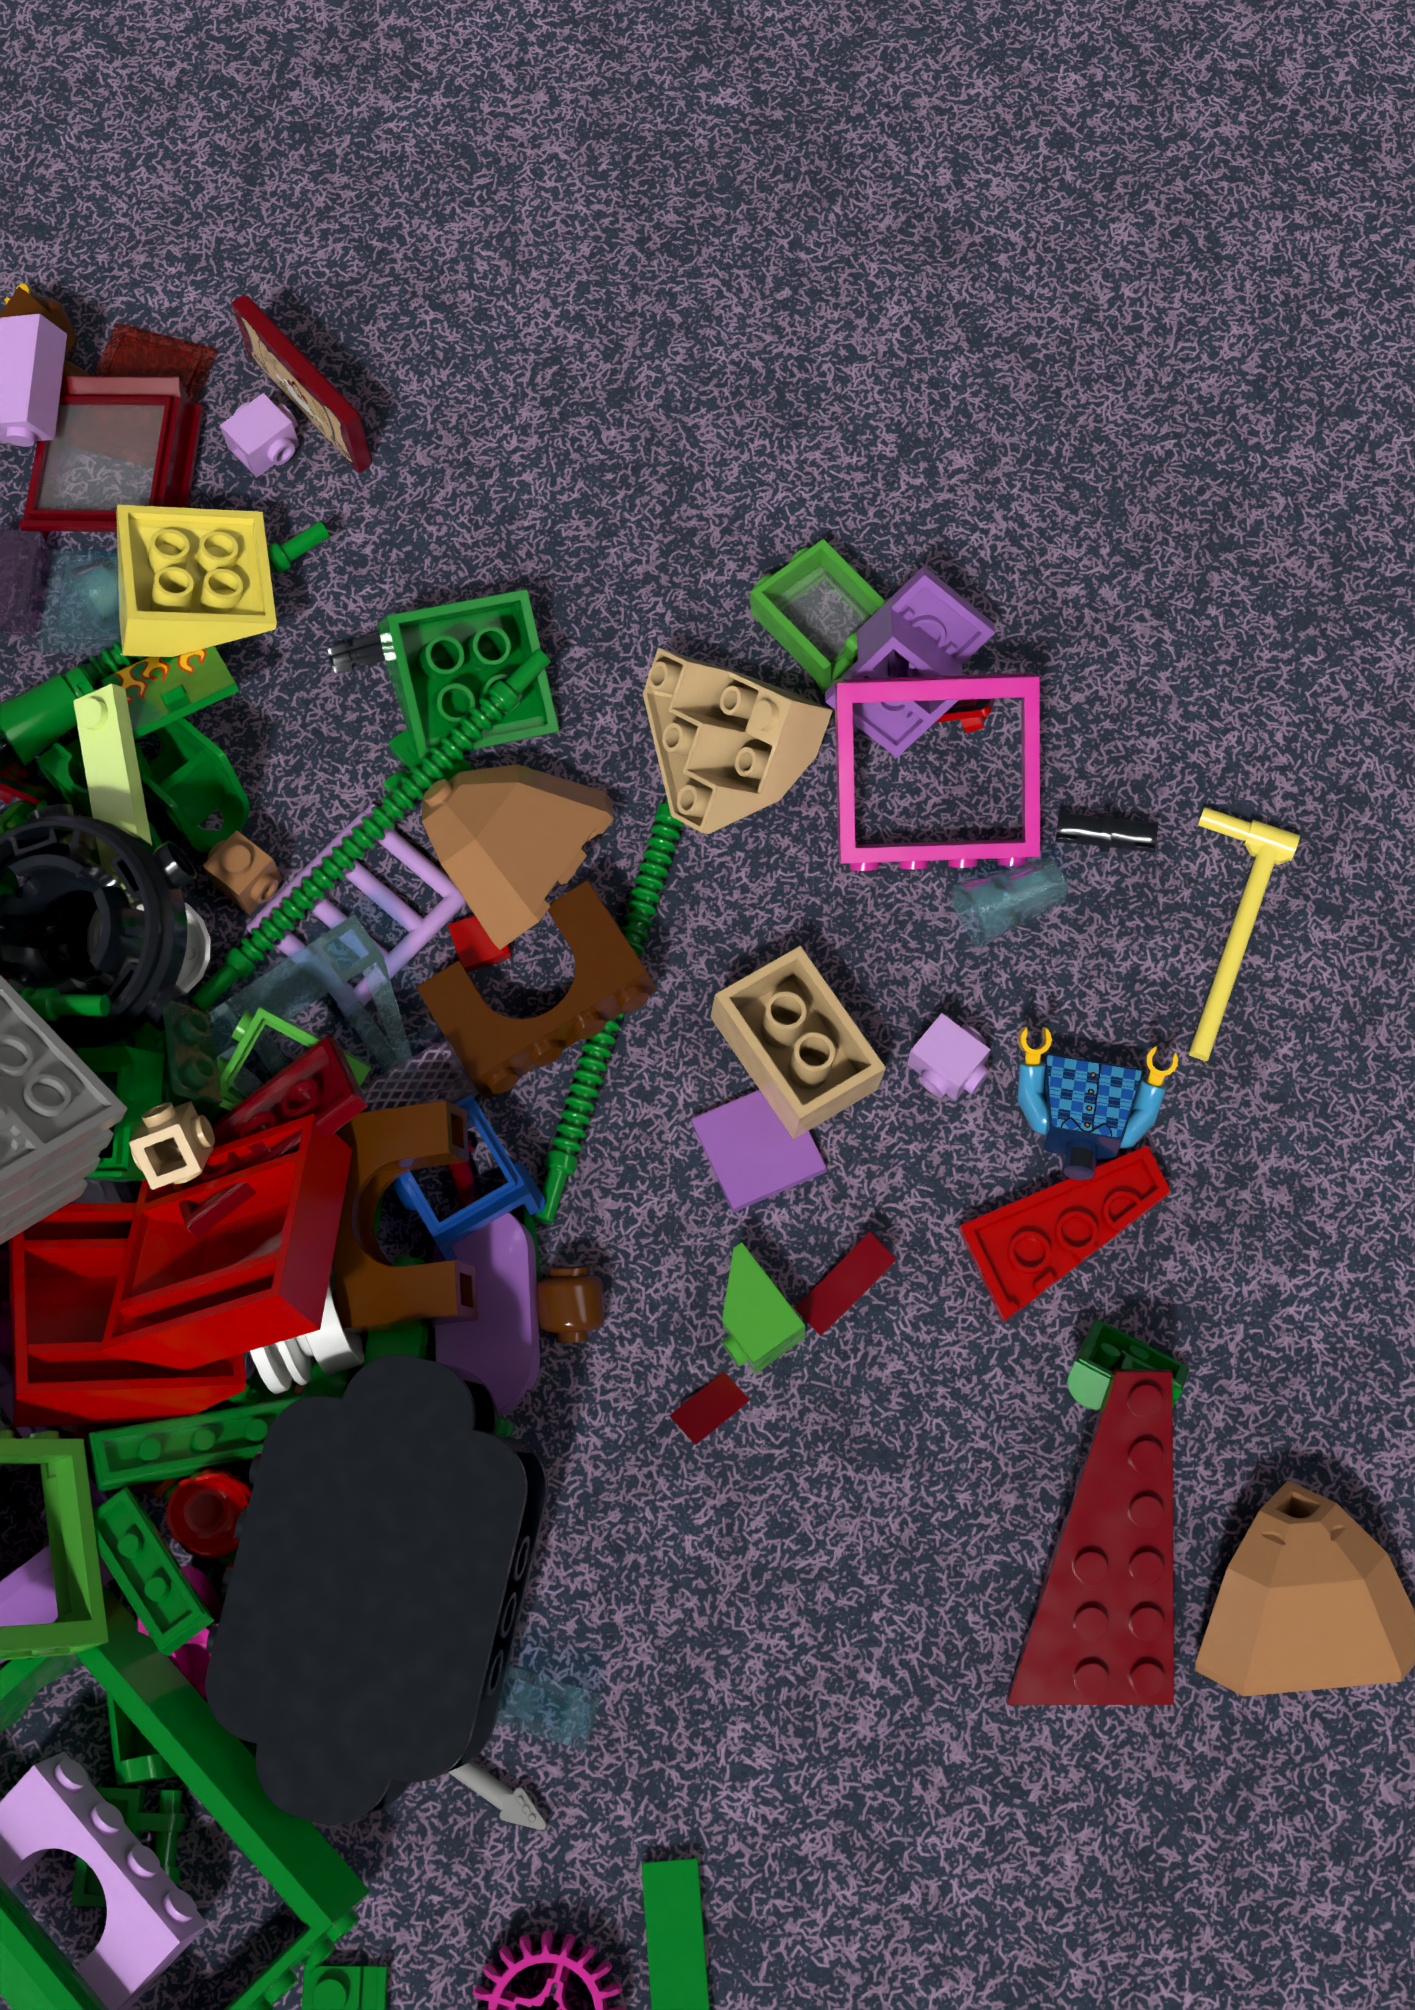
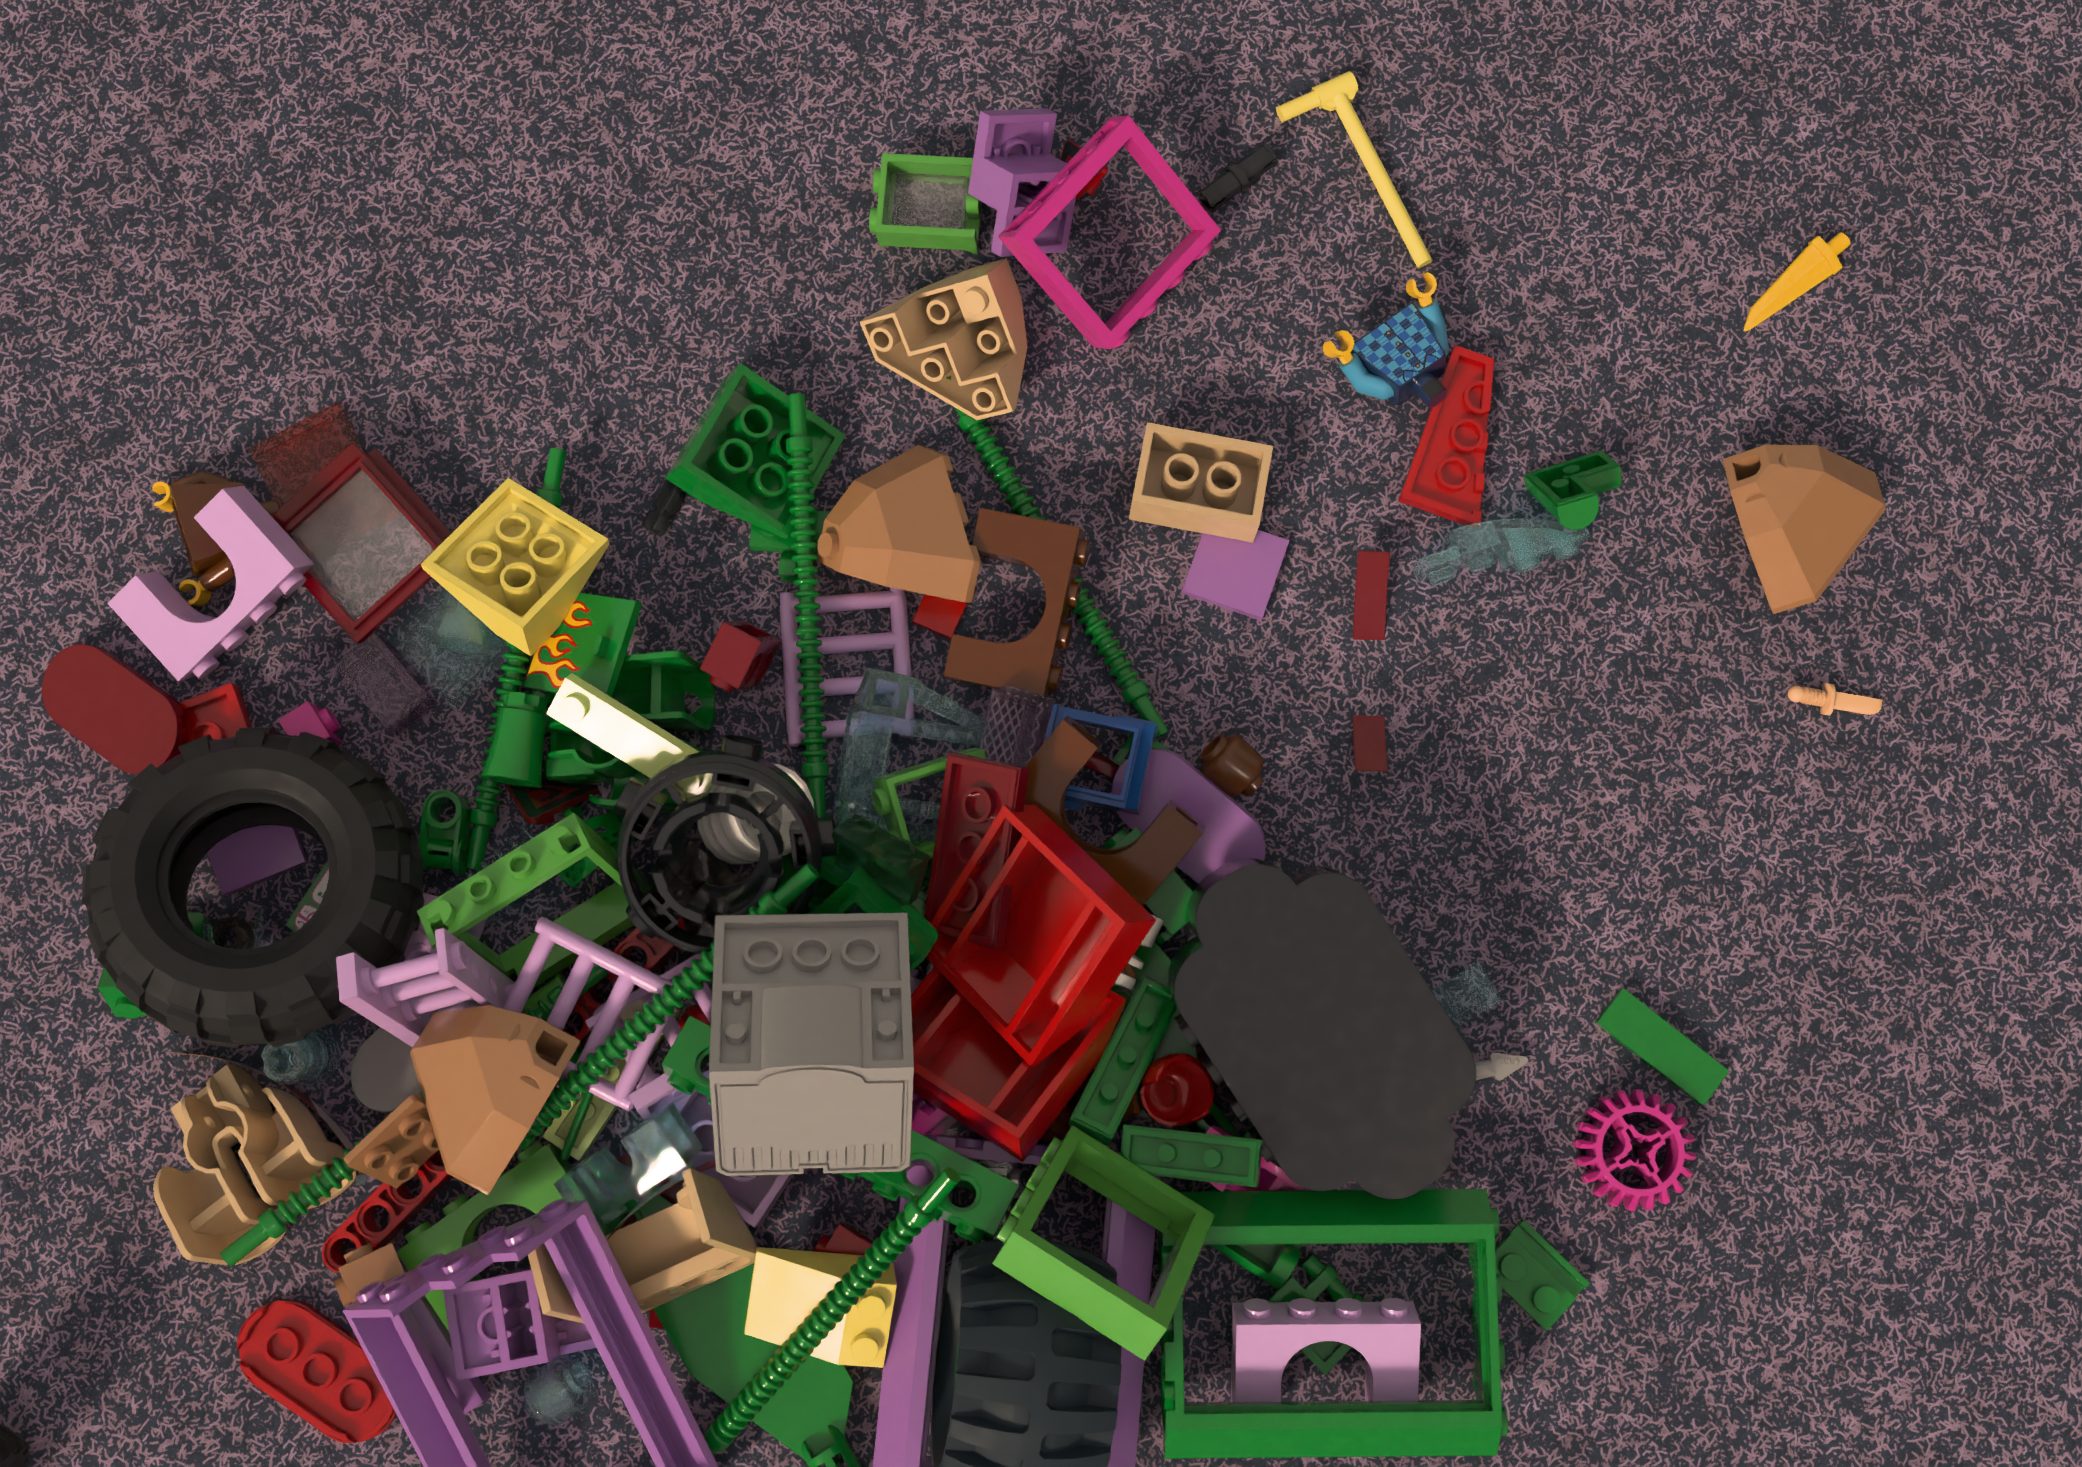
camera: 50 degrees left, 10 degrees up
tan brick [128,1101,215,1190] -> none
medium nougat brick [203,830,283,915] -> none
lavender brick [220,393,299,478] -> none
dark red tile [231,294,372,473] -> none
bright green slope [721,1242,806,1374] -> none
lavender brick [907,1013,991,1101] -> none
clear light blue plant [952,857,1068,948] -> none
dark red wing [1006,1369,1174,1705] -> none
none -> dark red brick [700,621,782,692]
none -> clear light blue slope [1412,518,1591,586]
none -> light nougat piece [1788,683,1883,716]

